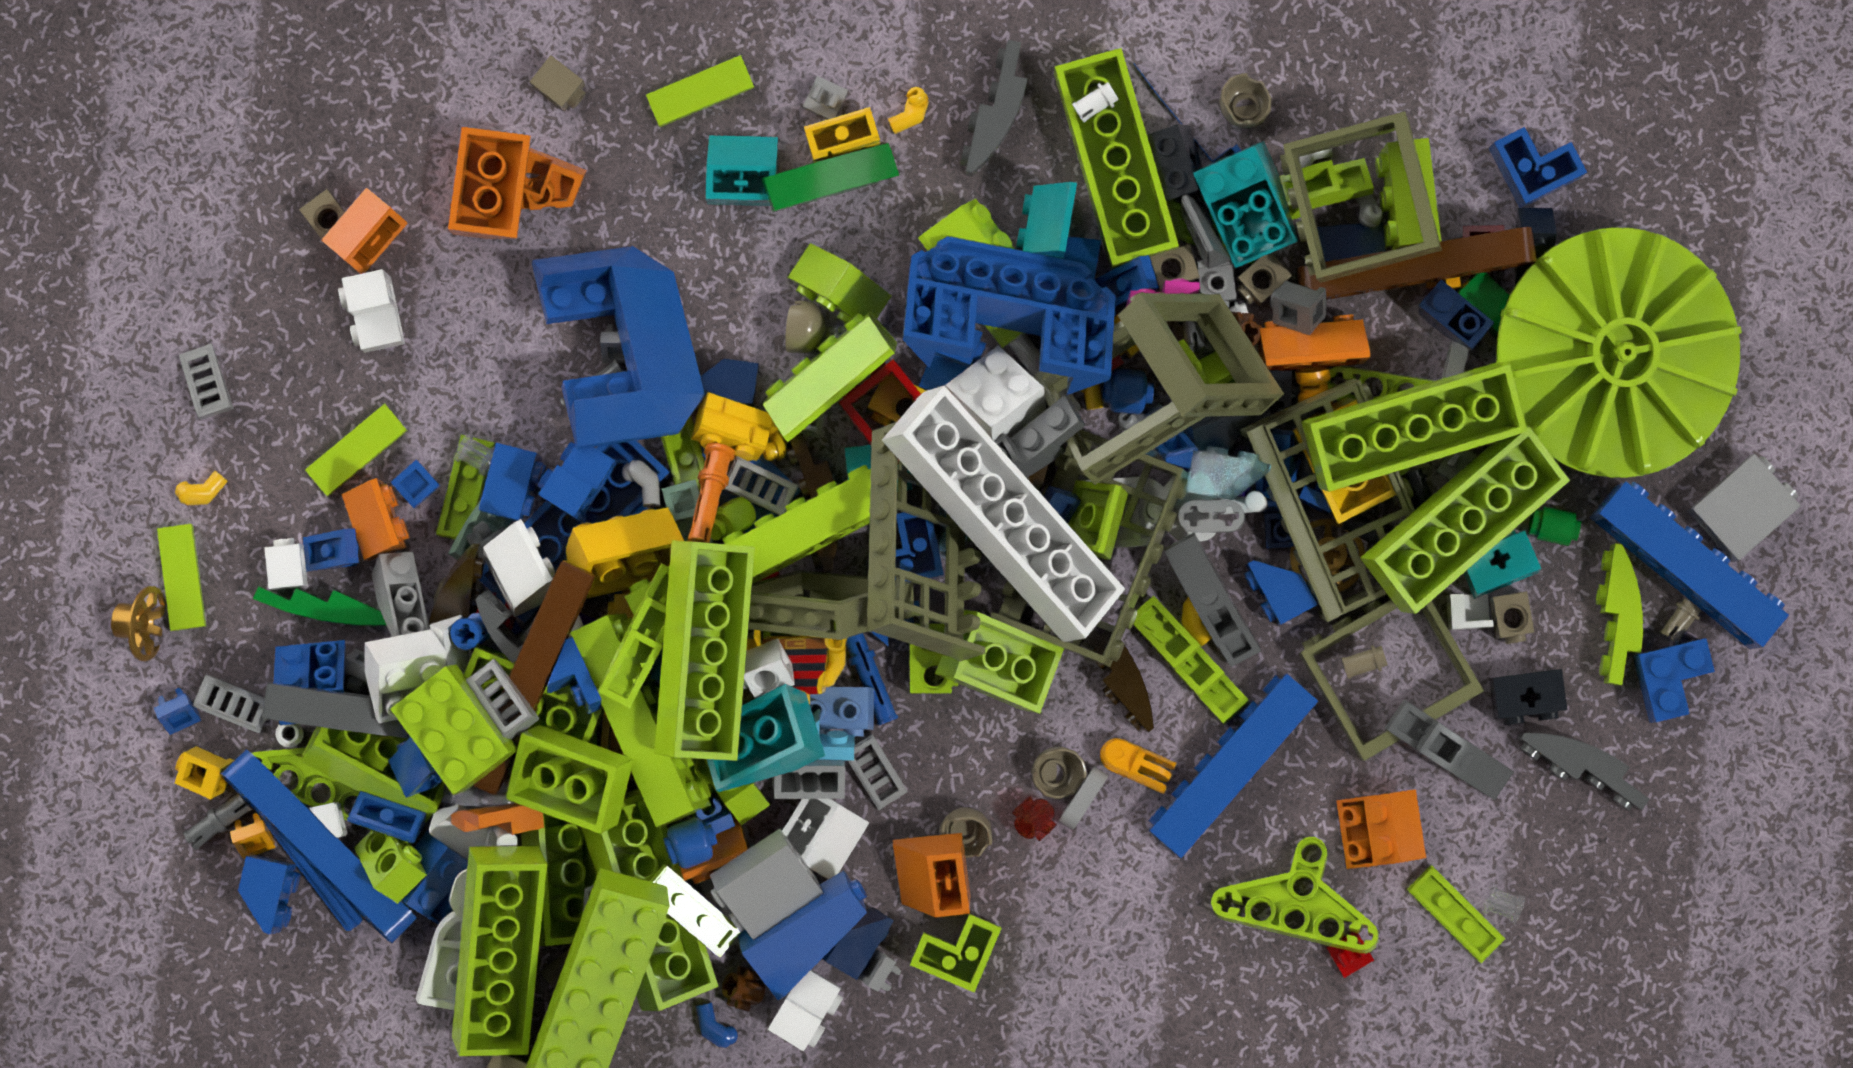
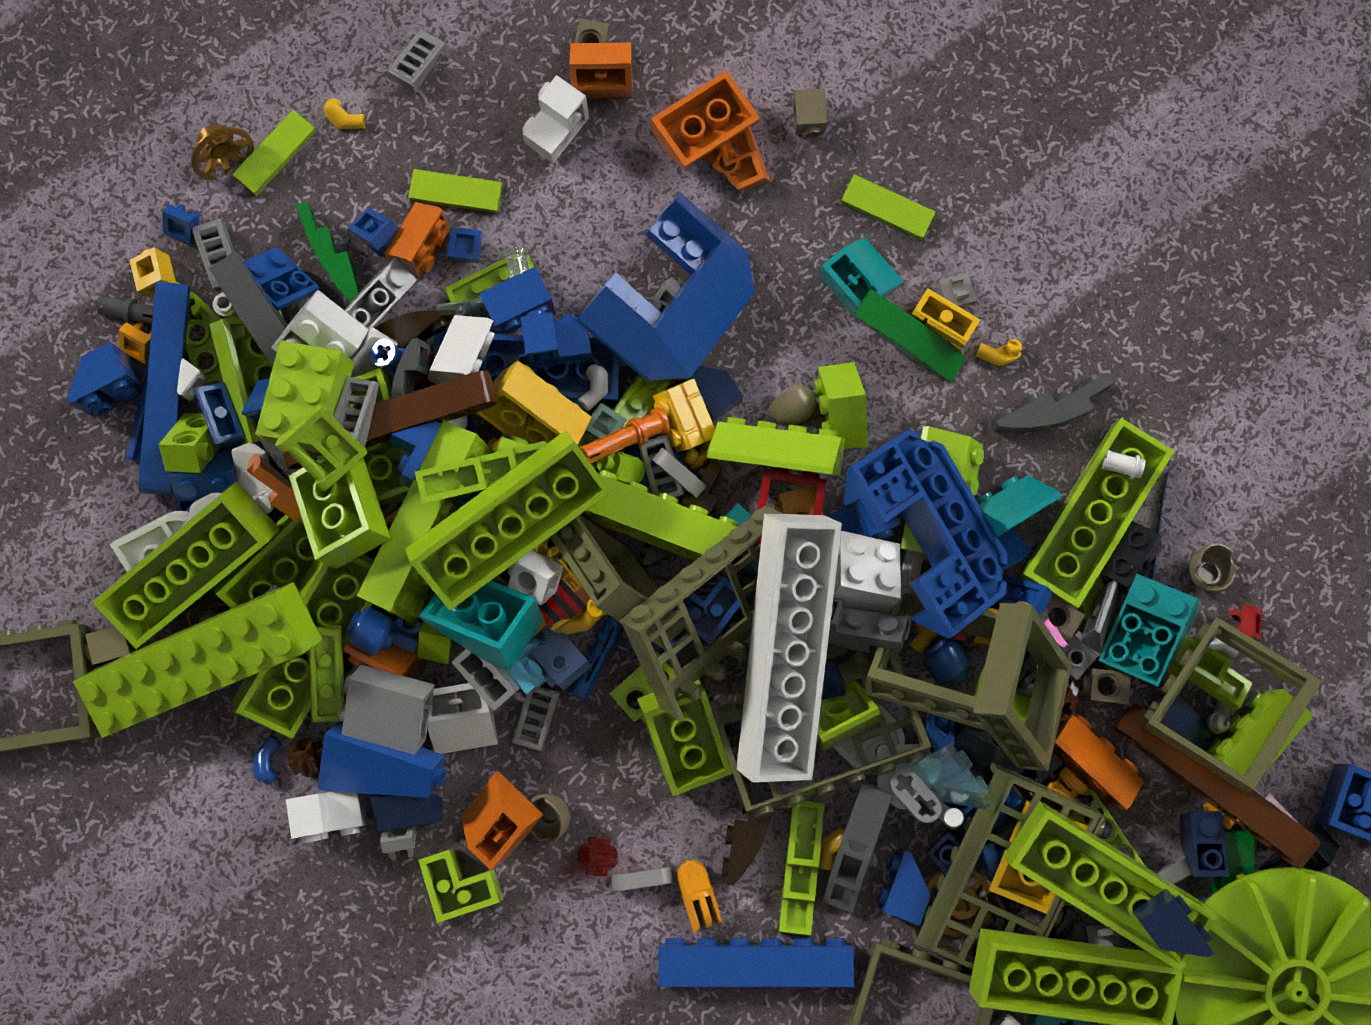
camera: 50 degrees right, 5 degrees down
white brick [264,538,308,590] -> none
dark tan hair [1031,746,1087,799] -> none
dark grey brick [1270,281,1326,335] -> none
dark tan pin [1341,645,1388,679] -> none
none -> lime plate [275,404,368,490]
none -> light grey beam [652,448,707,498]
none -> dark blue slope [1133,889,1214,957]
none -> red tile [1228,605,1263,641]

